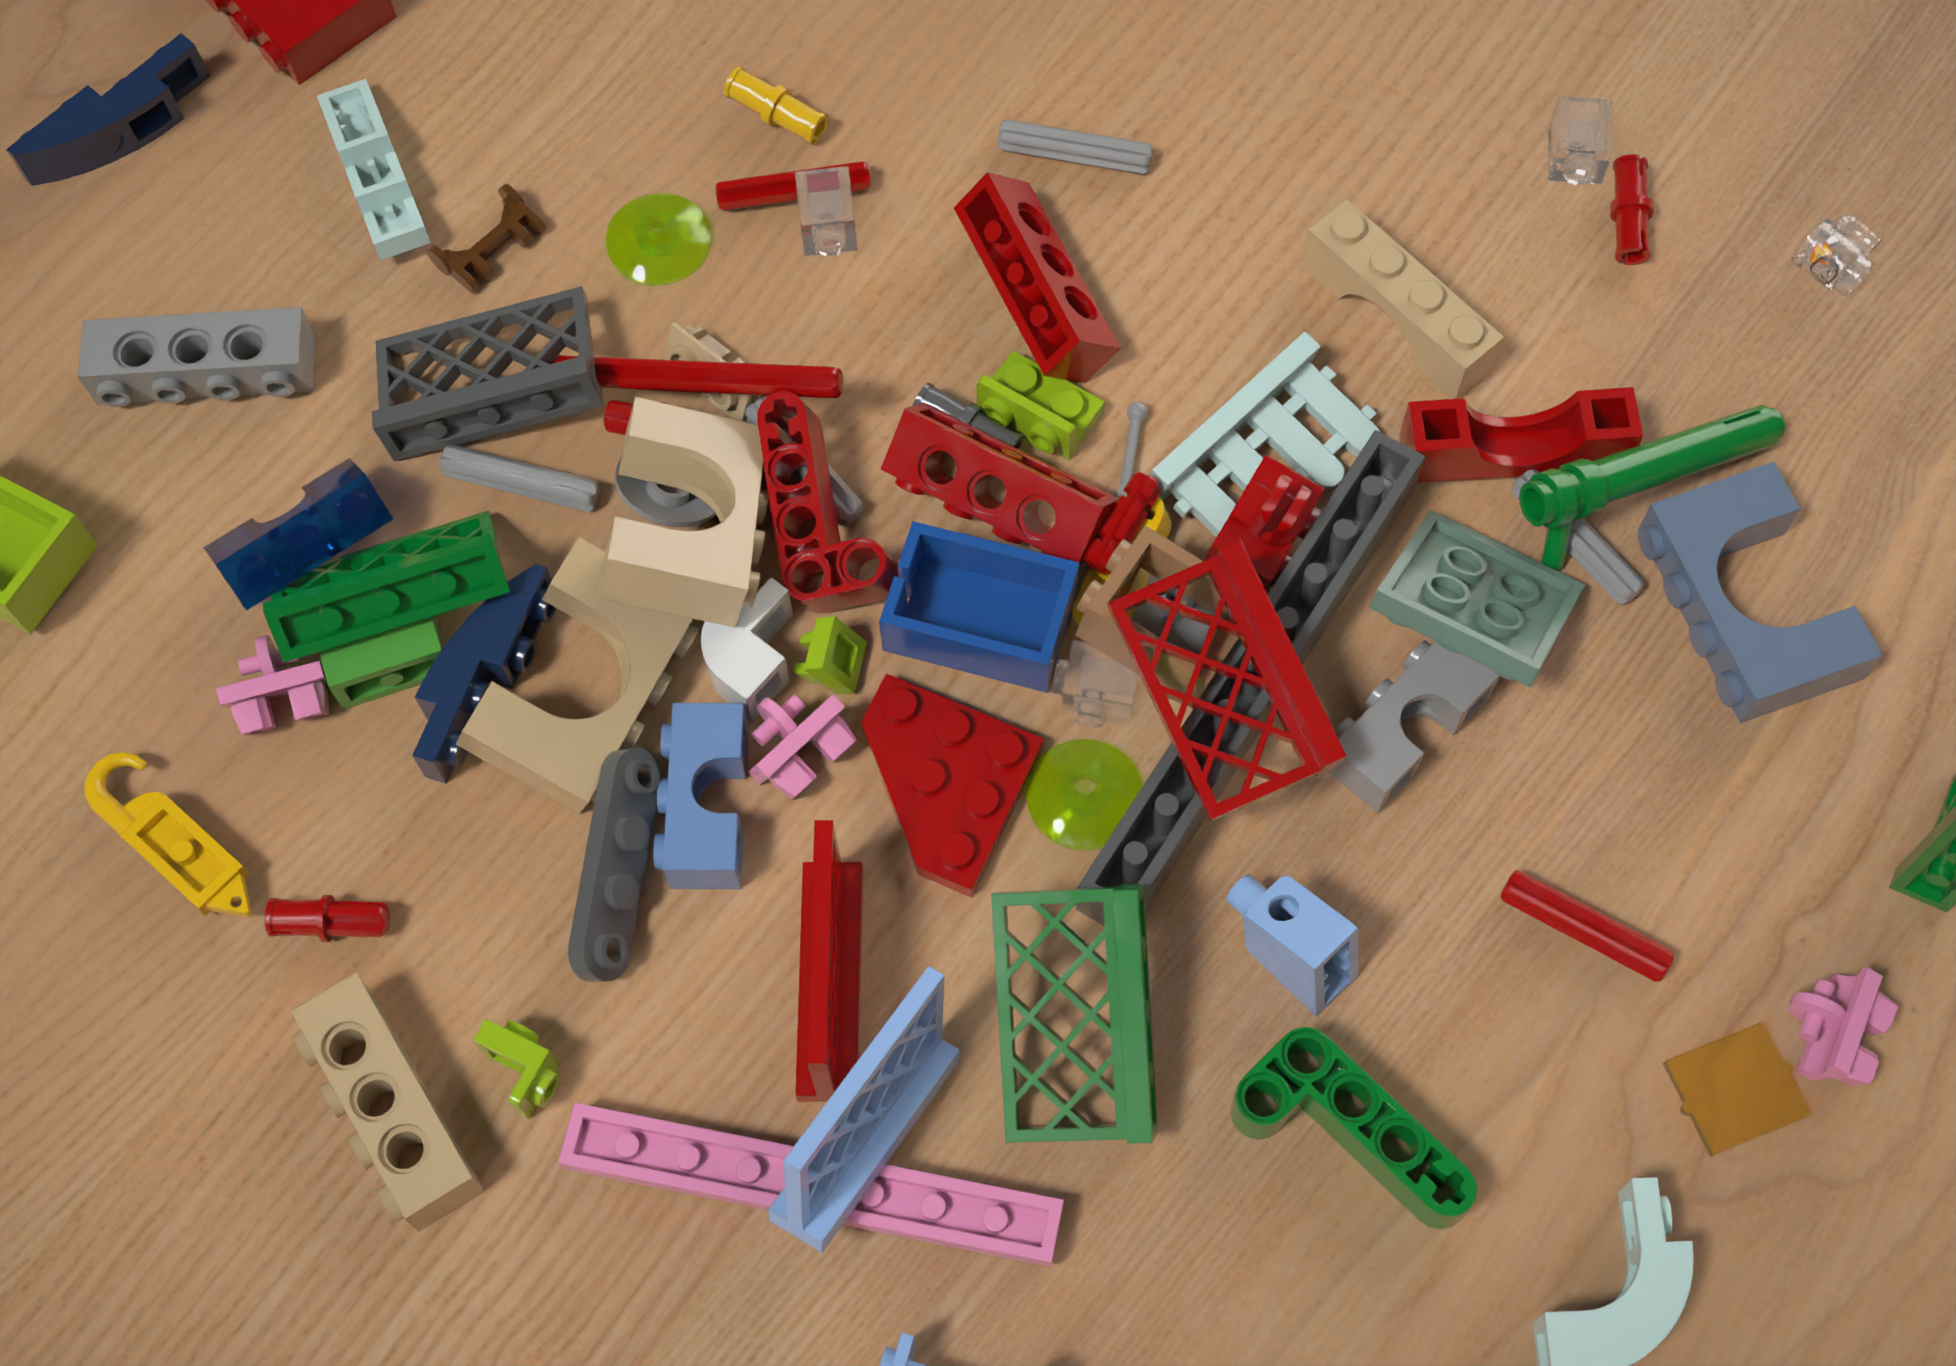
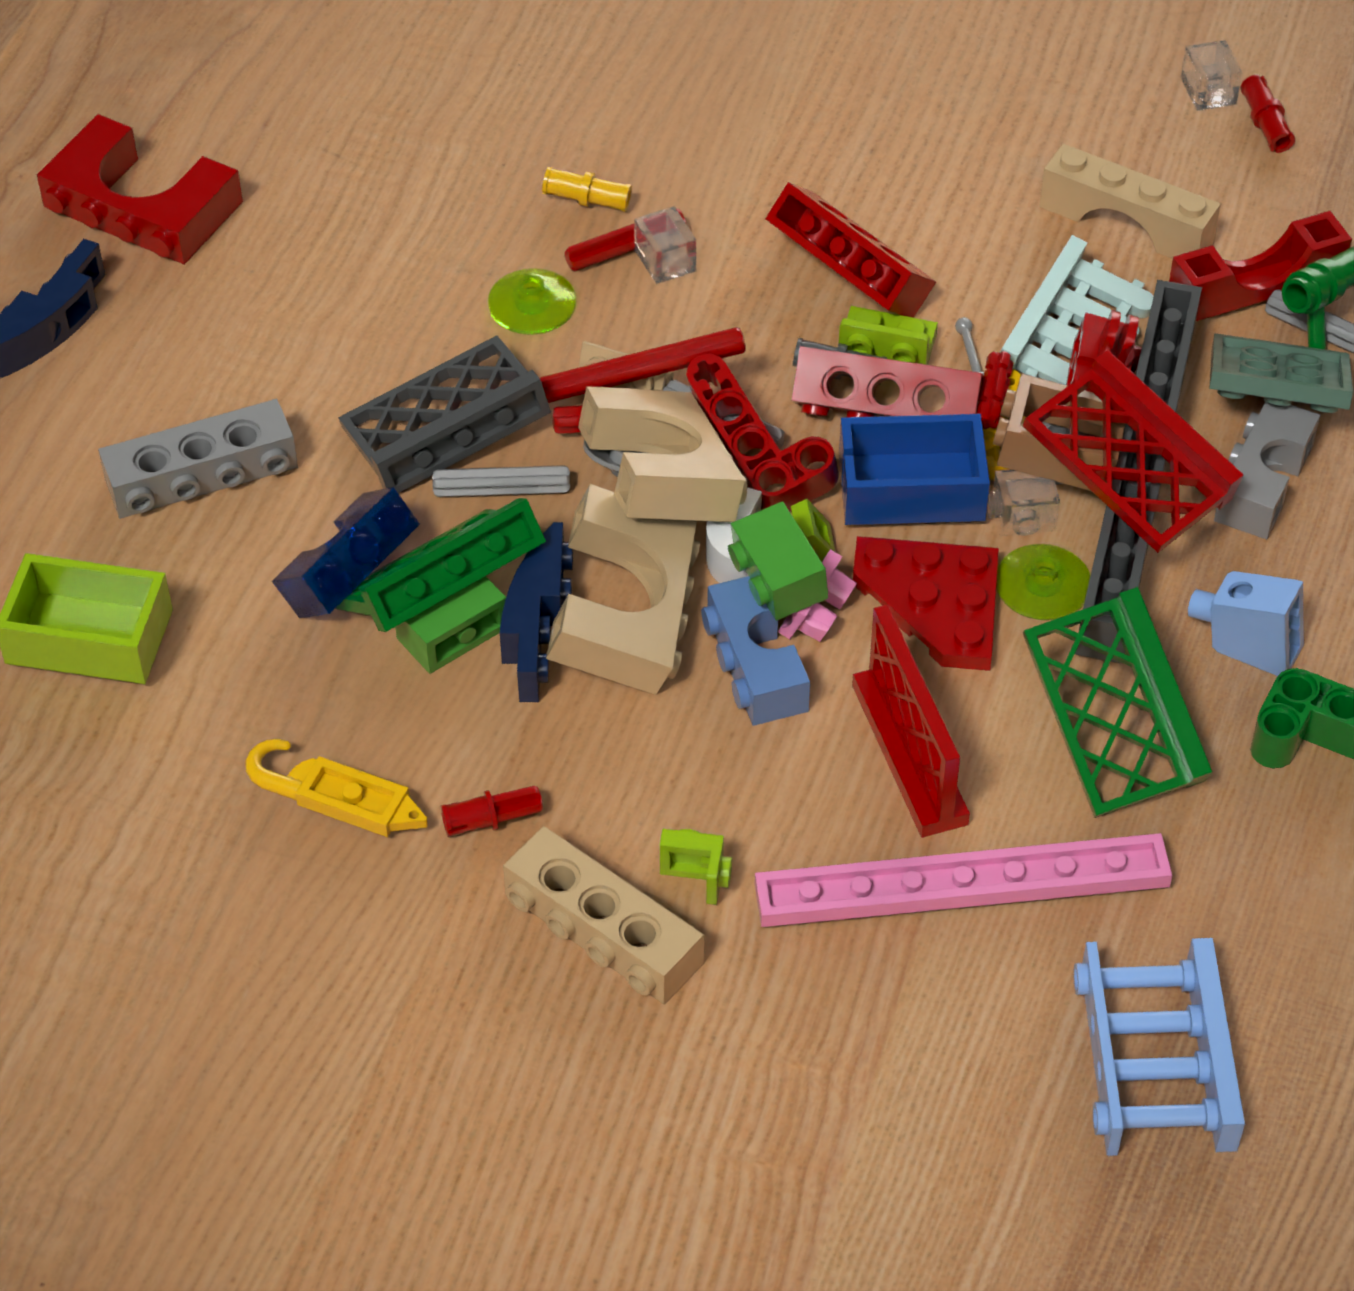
camera: 20 degrees left, 15 degrees down
bright pink hips [216,635,329,736] -> none
light aqua slope [317,79,431,261] -> none
reddish brown piece [426,184,547,293] -> none
dark grey plate [568,747,660,982] -> none
light blue fence [768,966,960,1253] -> none
light grey axle [998,119,1152,174] -> none
none -> bright green brick [728,501,828,621]

